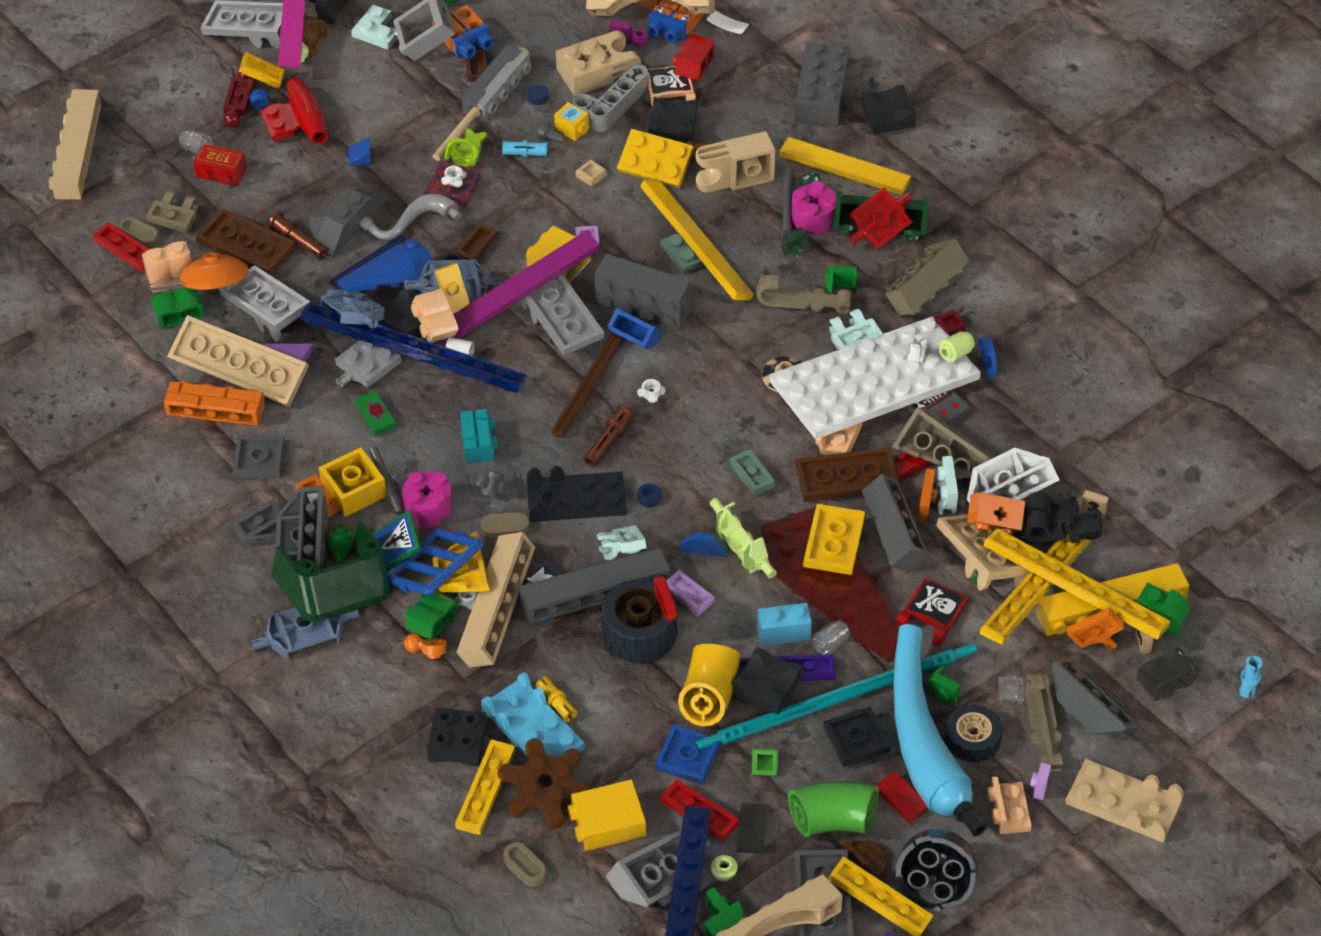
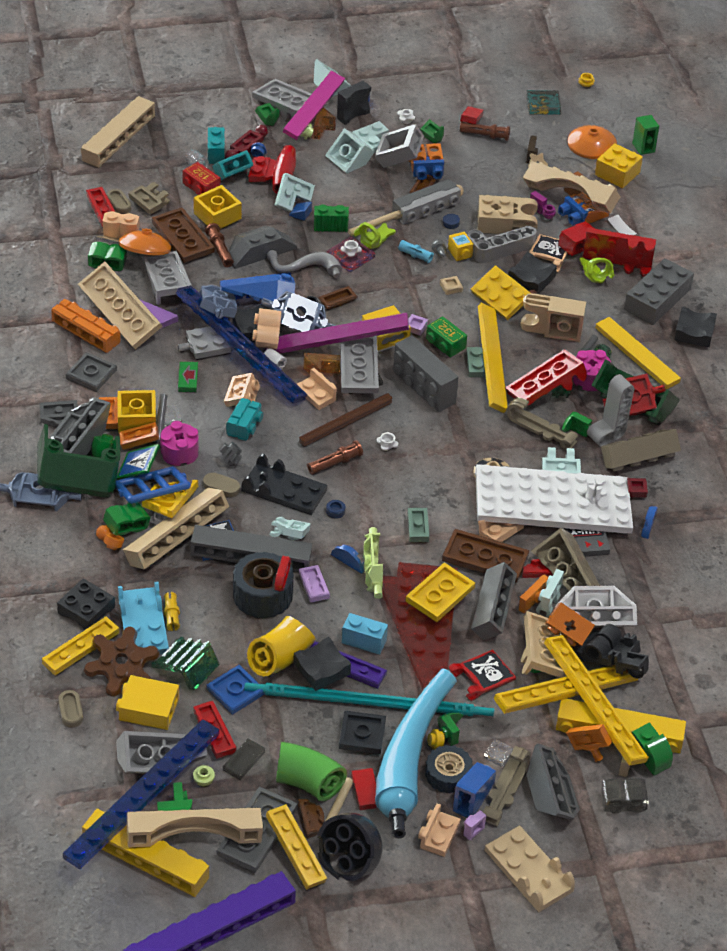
camera: 25 degrees right, 5 degrees down
yellow plate [239,52,285,89] -> none
yellow plate [434,262,470,313] -> none
blue brick [606,308,664,349] -> none
bright green slope [752,749,778,776] -> none
clear brick [813,620,850,655] -> none
yellowish green brick [939,332,975,362] -> none
tan tile [1081,490,1109,518] -> none
medium azure pin [1239,655,1263,698] -> none
none -> orange plate [120,422,159,450]
none -> clear green plate [151,637,220,690]
none -> yellow brick [193,185,242,229]
none -> teal brick [208,127,225,164]
none -> teal brick [212,150,254,180]
none -> light nougat bracket [224,373,260,407]
none -> green plate [255,103,280,126]
none -> light aqua plate [275,173,315,212]
none -> light nougat bracket [296,368,337,410]
none -> clear orange slope [303,353,341,374]
none -> green brick [314,204,349,232]
none -> light aqua slope [325,128,375,173]
none -> tan bar [325,778,353,821]
none -> green brick [426,316,467,358]
none -> yellow plate [427,729,445,750]
none -> blue slope [453,762,496,818]
none -> red hinge [505,349,587,406]
none -> lime hair [580,258,614,283]
none -> red hinge [583,228,657,277]
none -> light grey beam [587,374,634,447]

